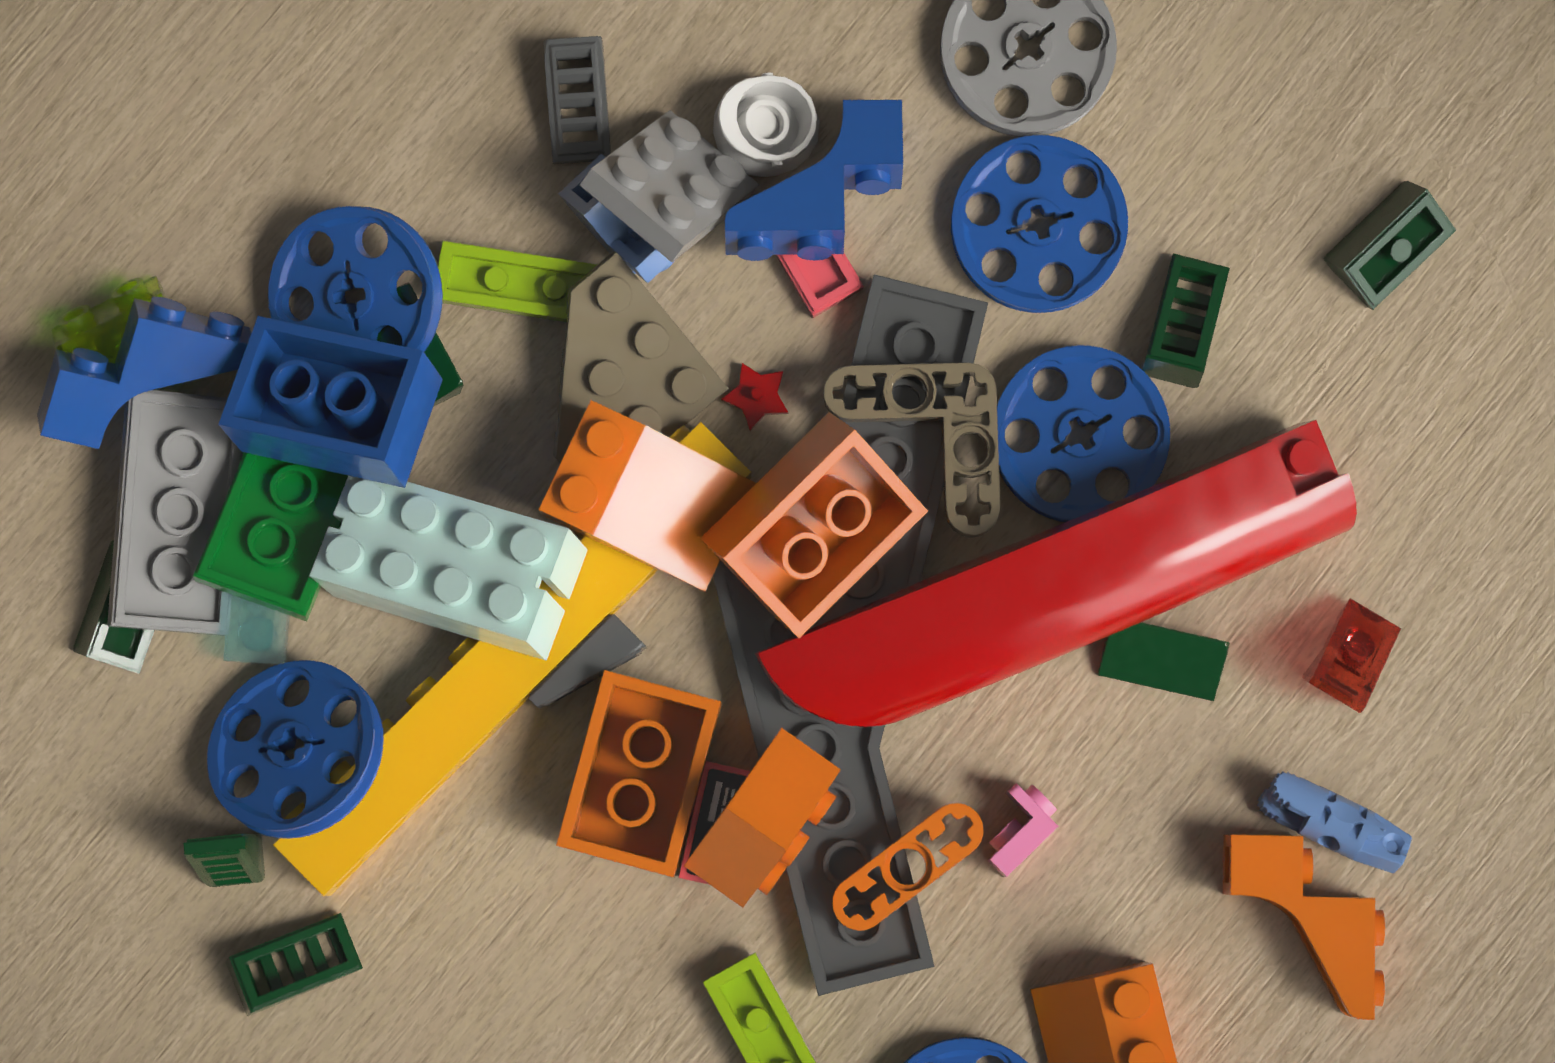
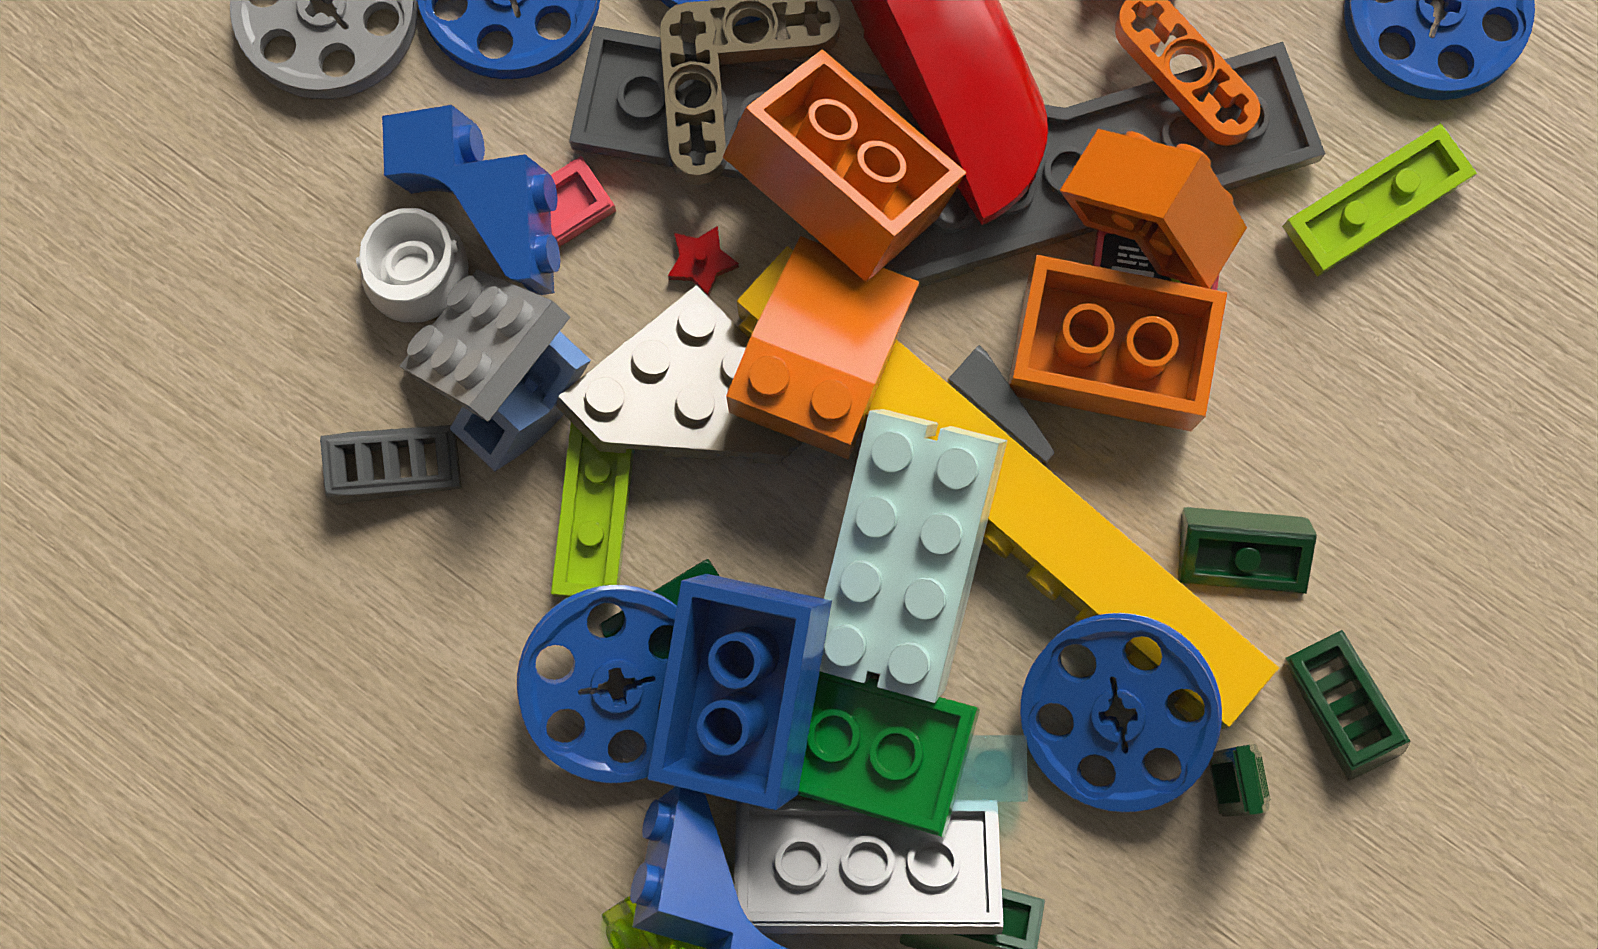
camera: 90 degrees left, 5 degrees down
none -> dark green slope [1178,507,1317,594]

